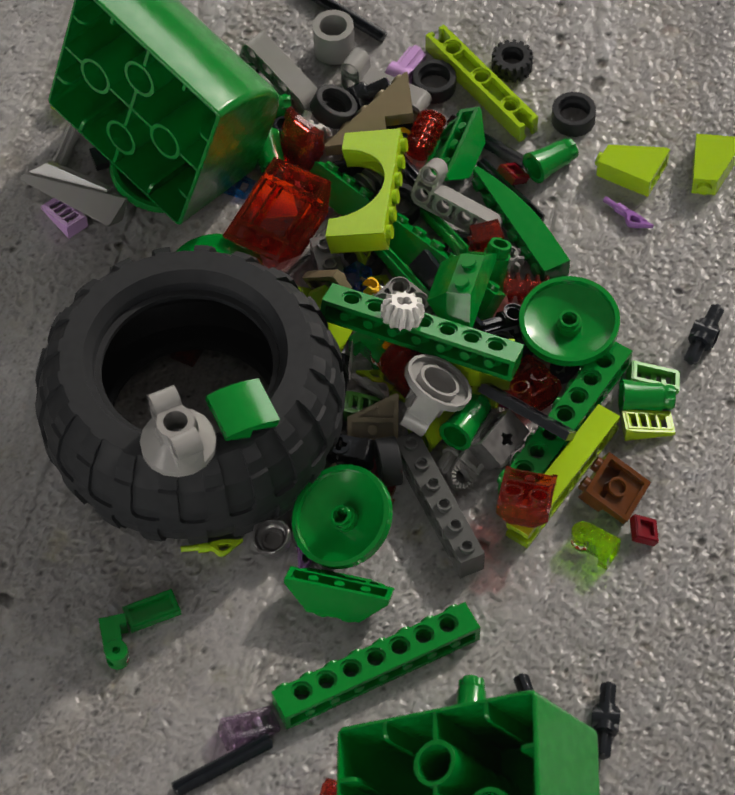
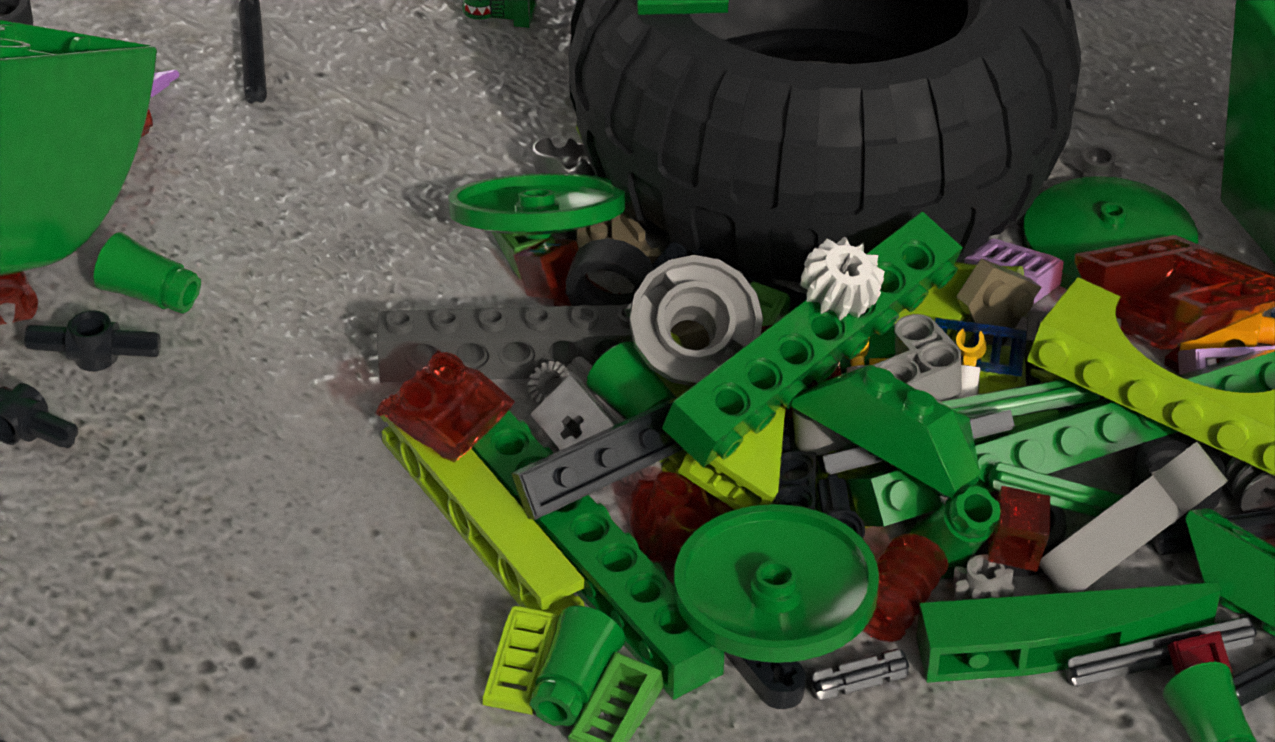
camera: 110 degrees right, 15 degrees down
green tile [122,589,182,633] -> none
clear purple slope [218,706,281,751] -> none
green brick [271,602,480,730] -> none
green wedge [284,566,394,623] -> none
clear neon green leg [571,521,621,570] -> none
reddish brown plate [578,452,651,525] -> none
dark red tile [630,514,659,547] -> none

